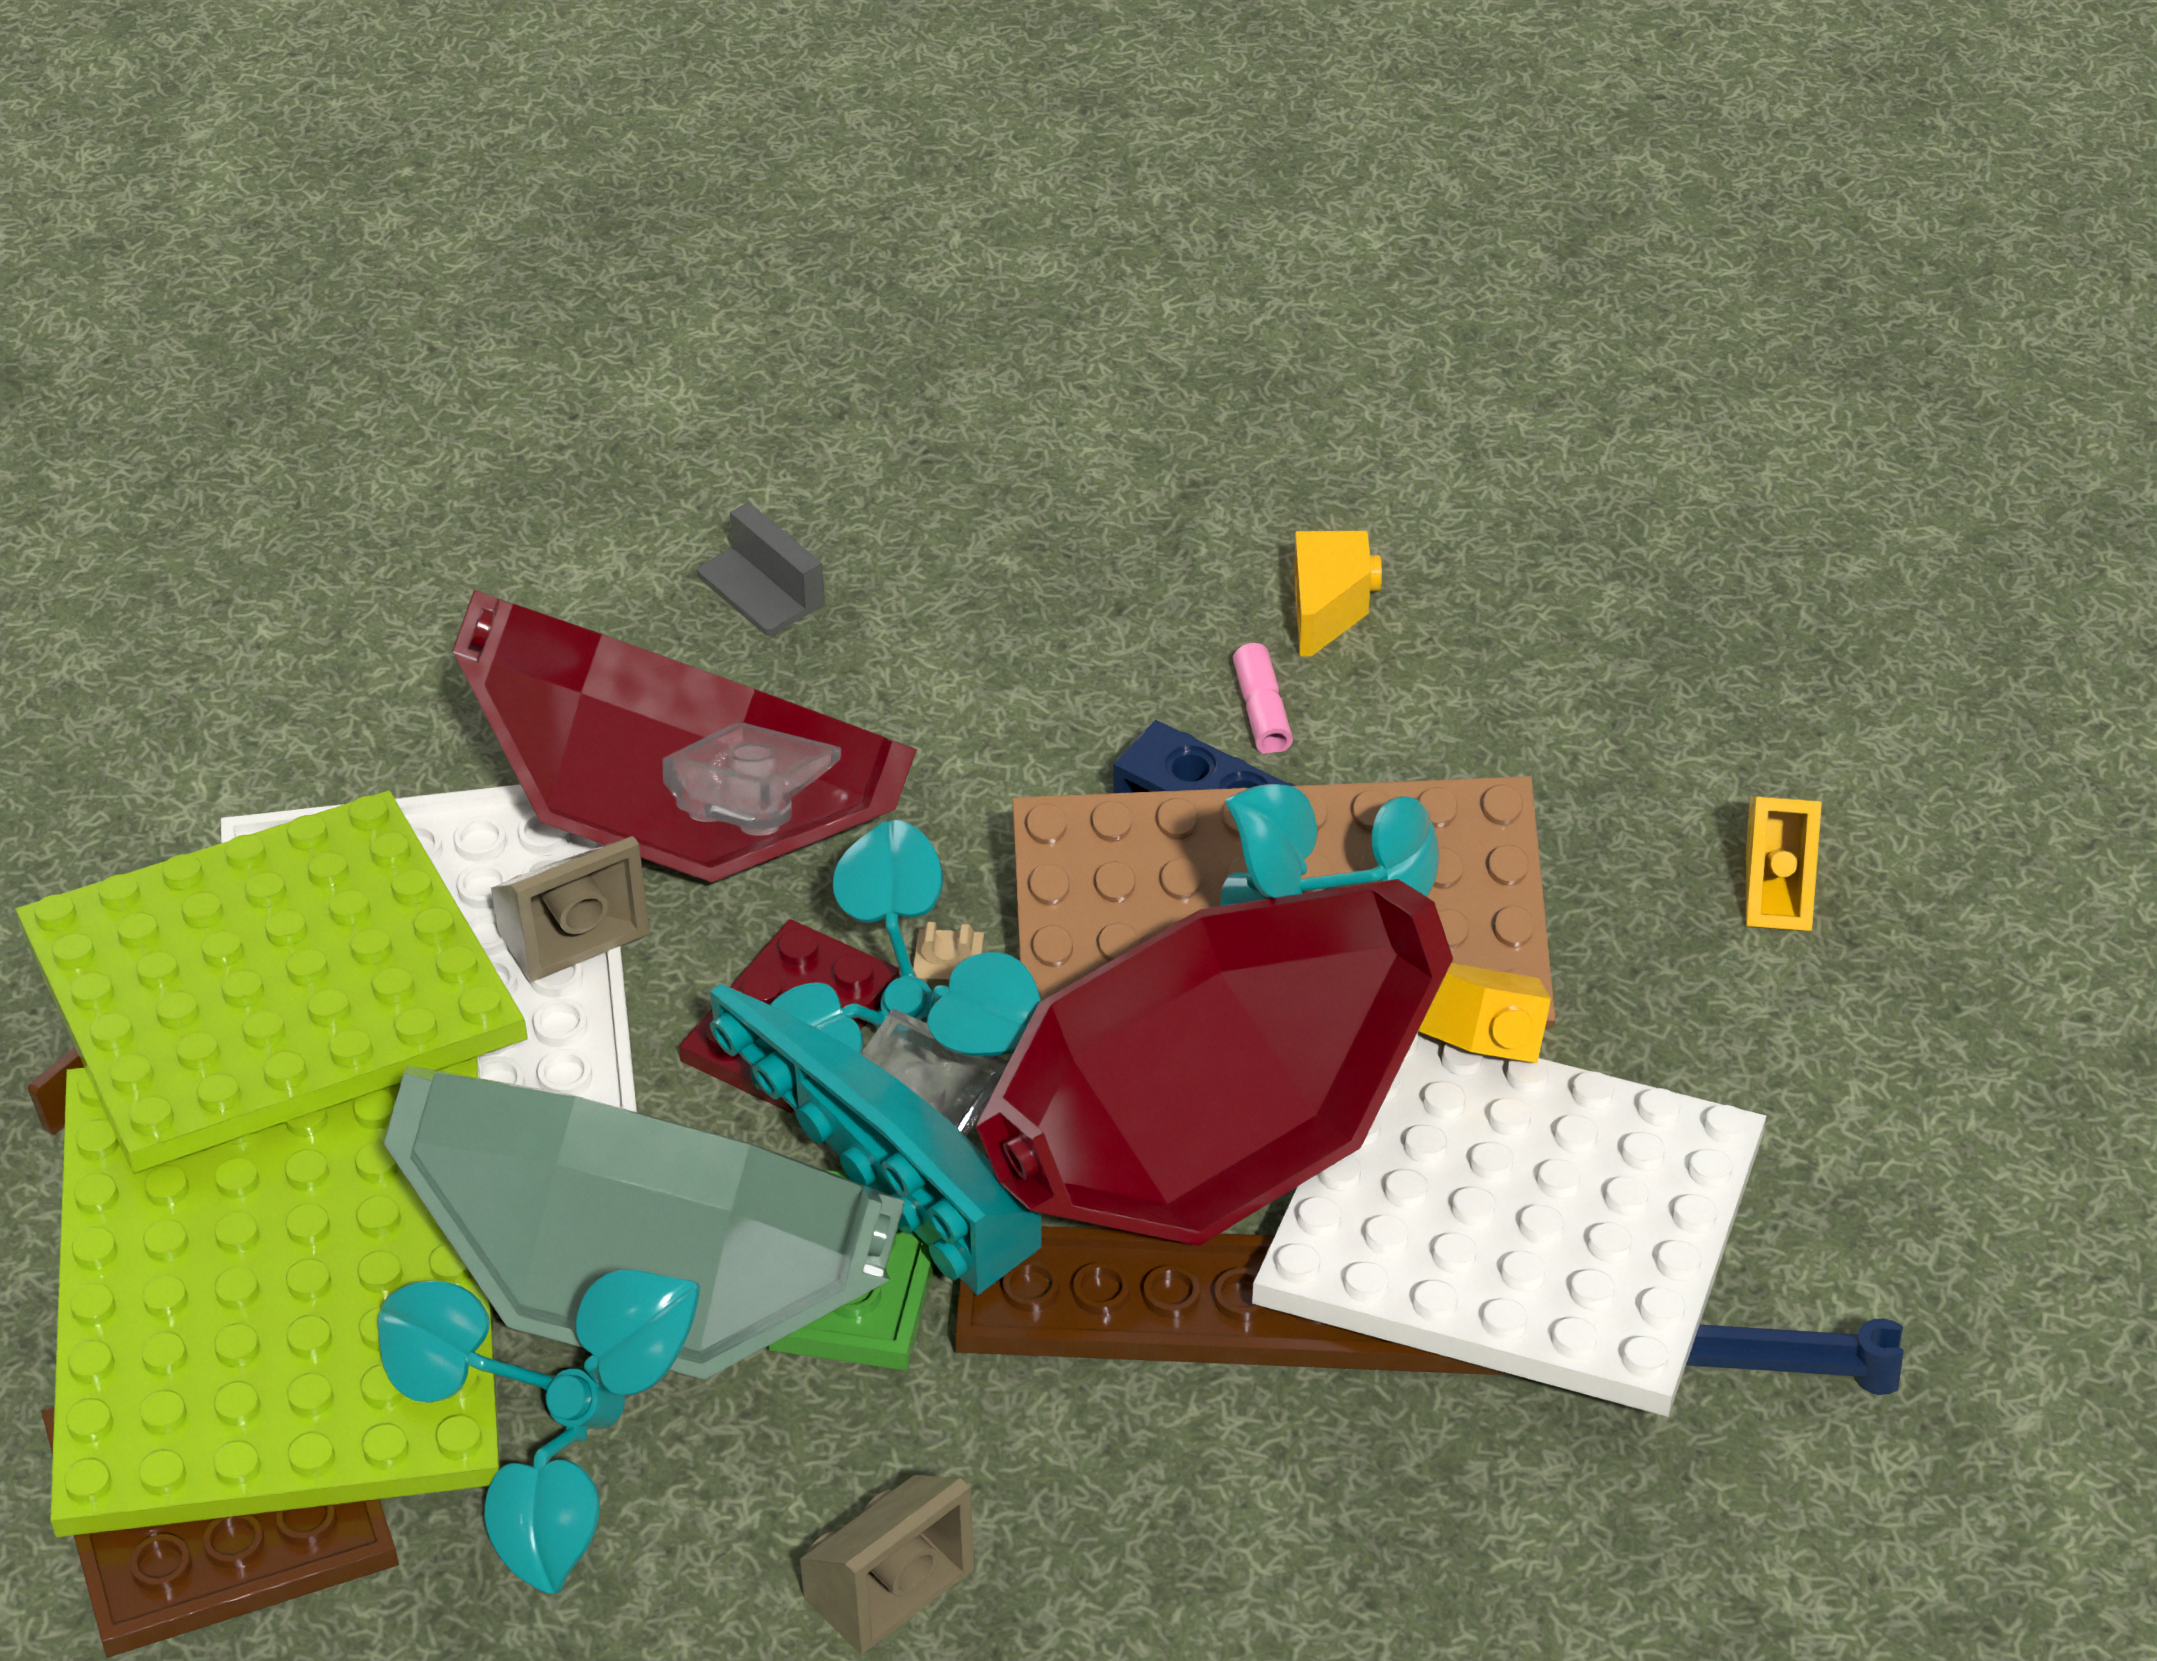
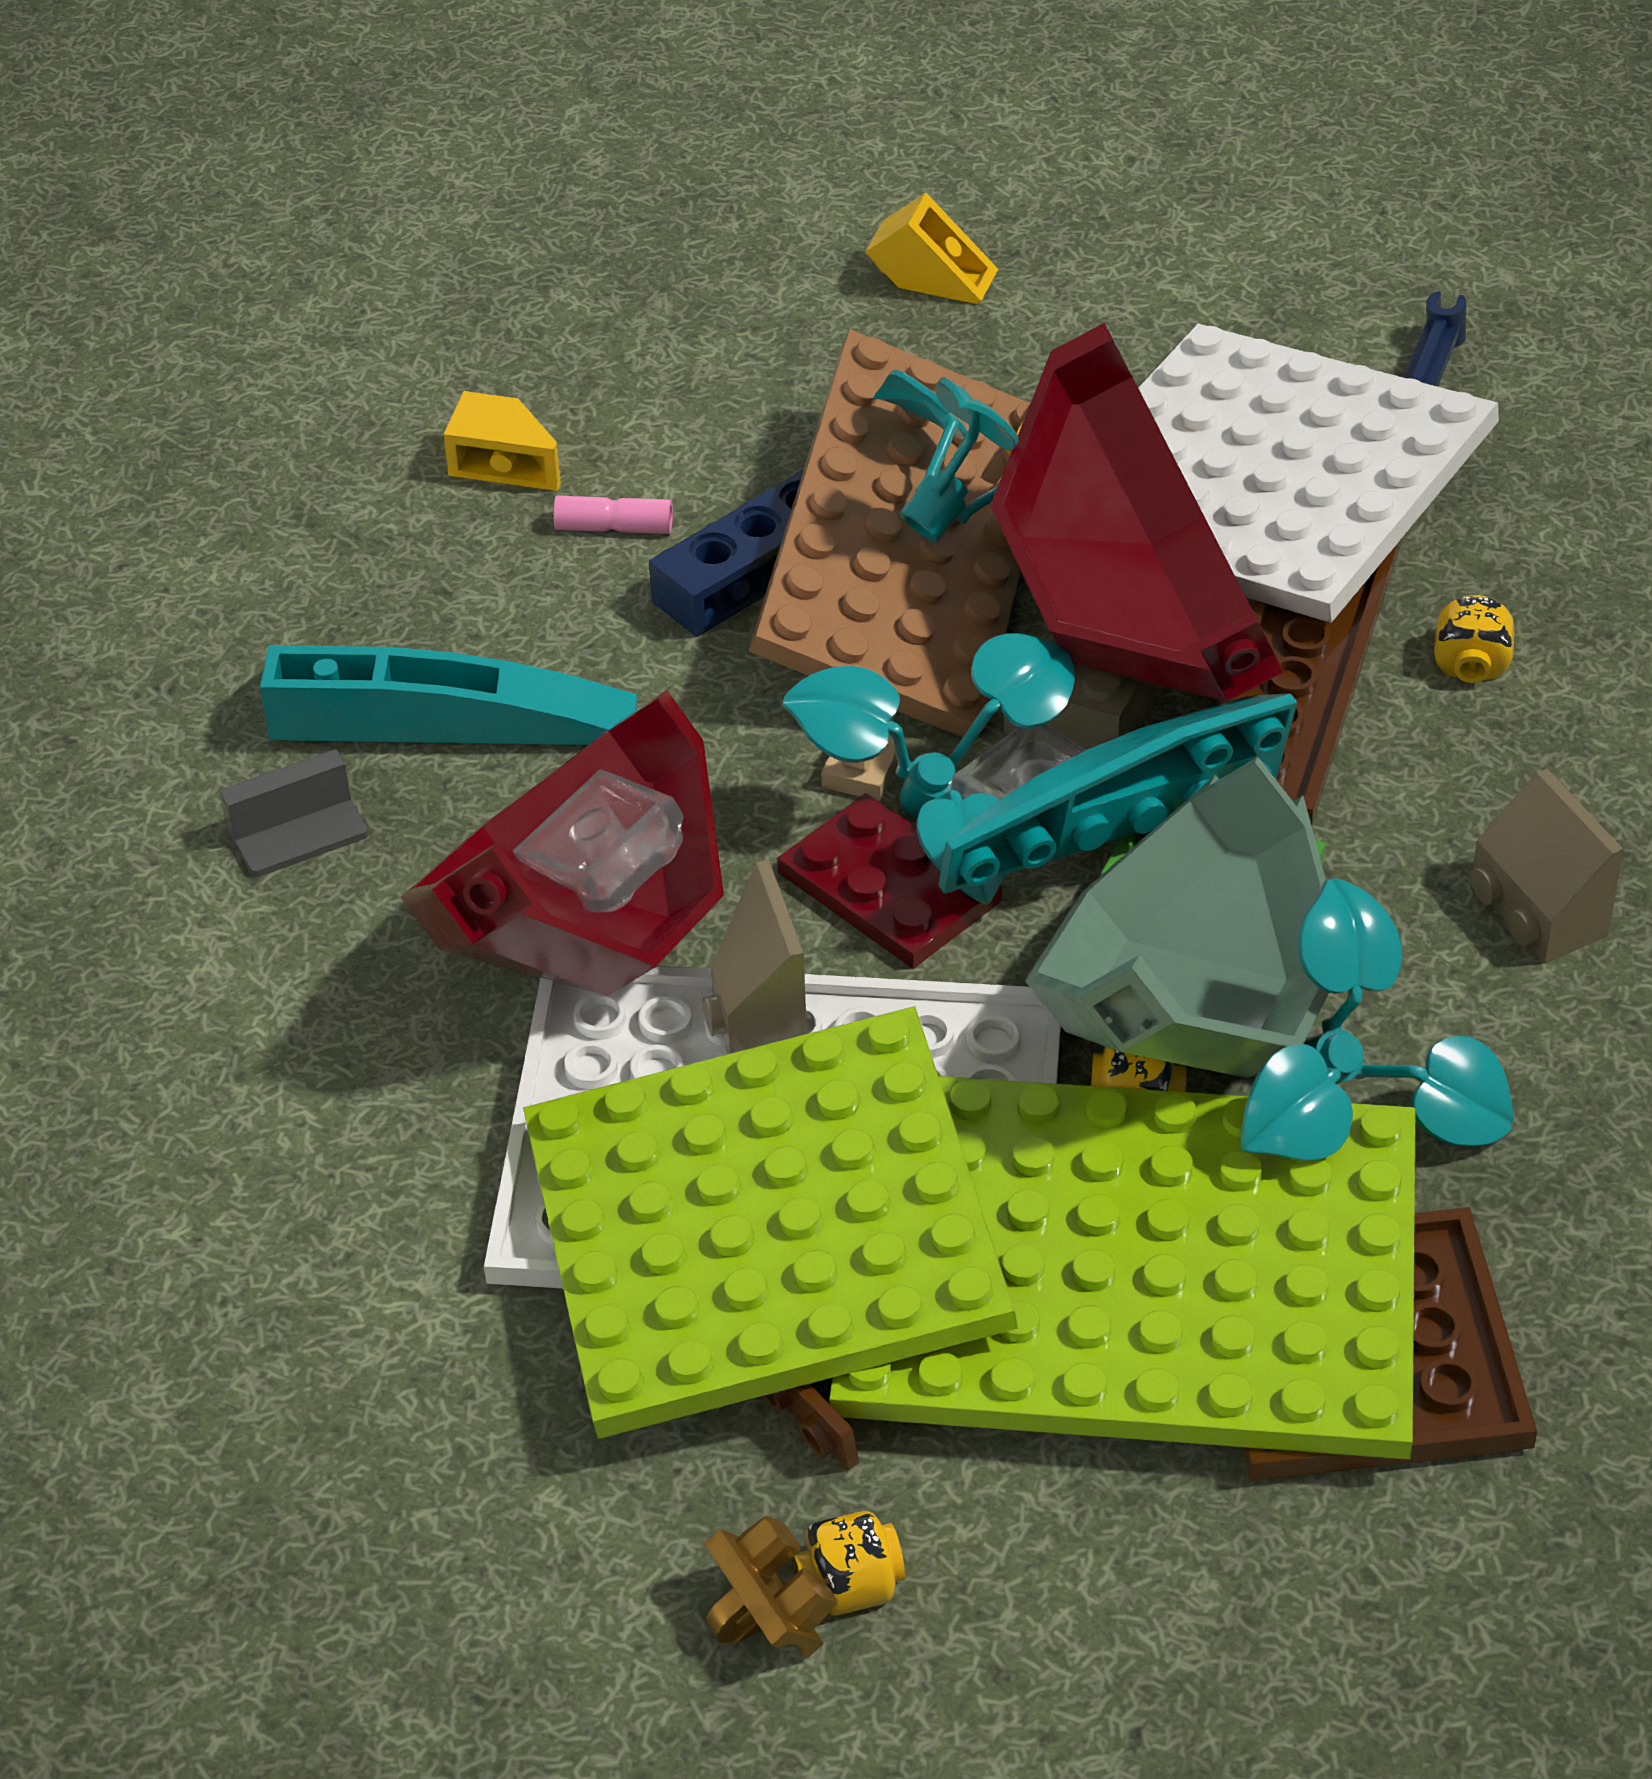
camera: 75 degrees left, 0 degrees up
none -> teal wedge [260,645,638,745]
none -> yellow head [1434,595,1515,683]

